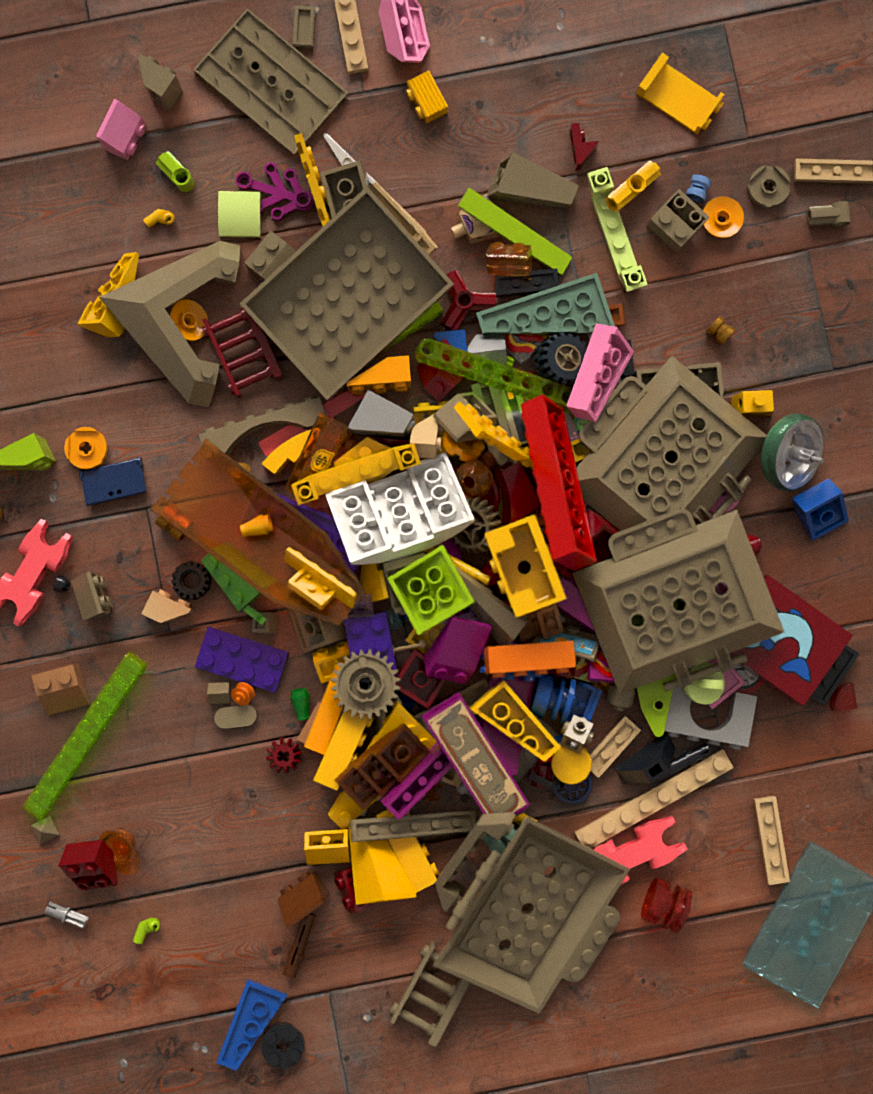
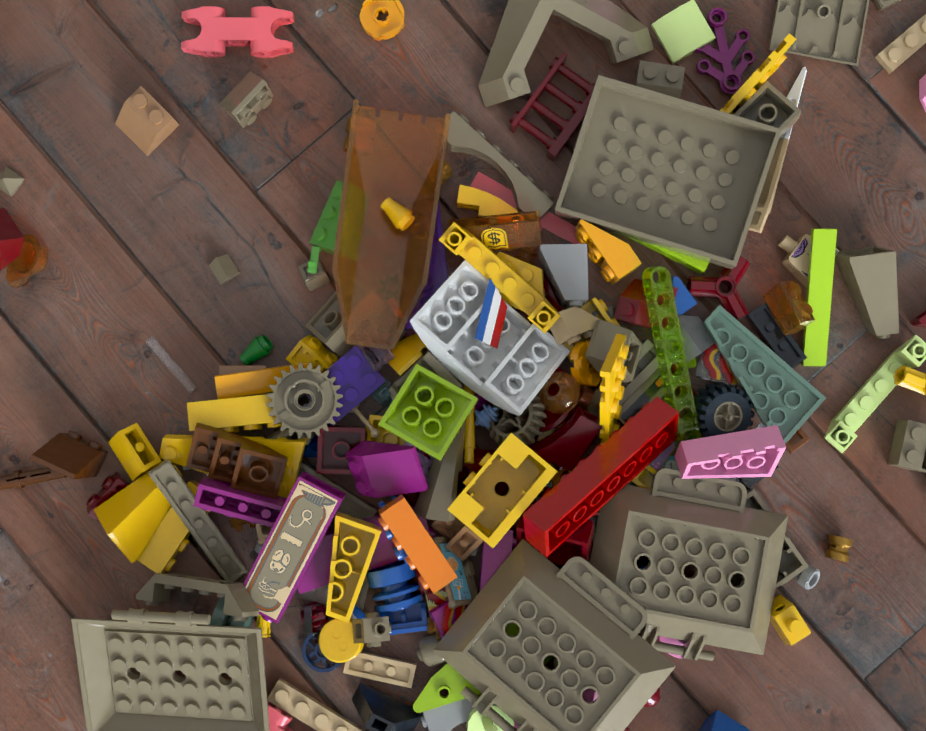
camera: 55 degrees right, 0 degrees up
clear neon green beam [22,651,148,821] -> none
black hinge [53,575,70,593] -> none
dark blue door [79,456,147,506] -> none
tan slope [141,589,194,623] -> none
light orange dish [169,299,208,341] -> none
black tyre [171,561,212,600] -> none
dark purple plate [195,627,289,693] -> none
dark tan tile [214,705,257,729] -> none
orange wheel [231,682,255,706] -> none
dark red gear [266,737,303,774] -> none
yellow bracket [284,547,356,610] -> none
dark tan fence [389,940,470,1047] -> none
yellow brick [405,71,448,124] -> none
flat silver wheel [761,413,824,491] -> none
none -> clear bar [146,337,198,394]
none -> medium blue wheel [474,403,499,429]
none -> sticker [475,277,507,349]
none -> light grey tile [794,564,820,590]

